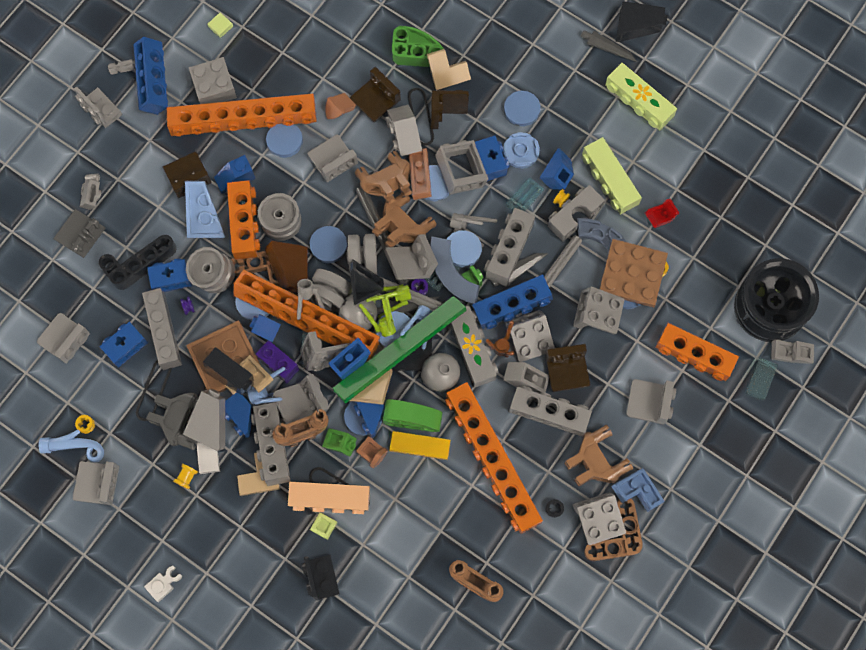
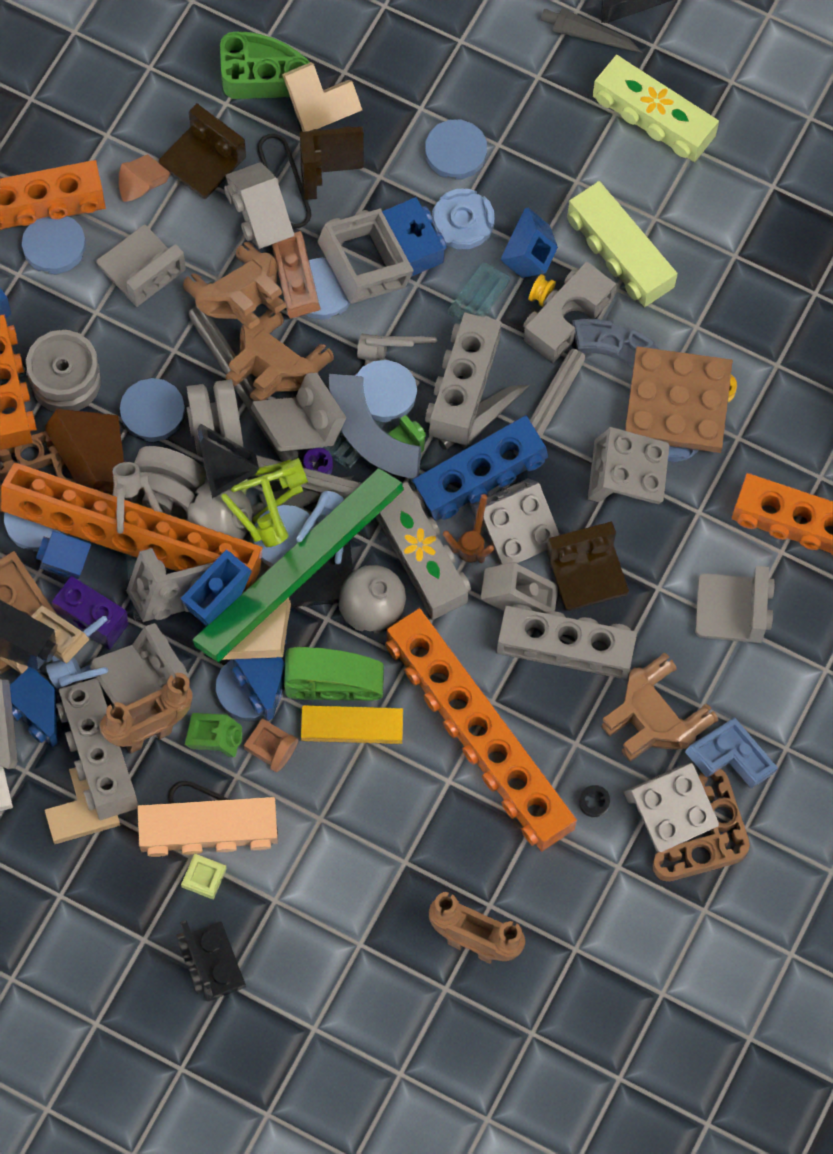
camera: 10 degrees left, 5 degrees down
red bracket [645,198,679,228] -> none

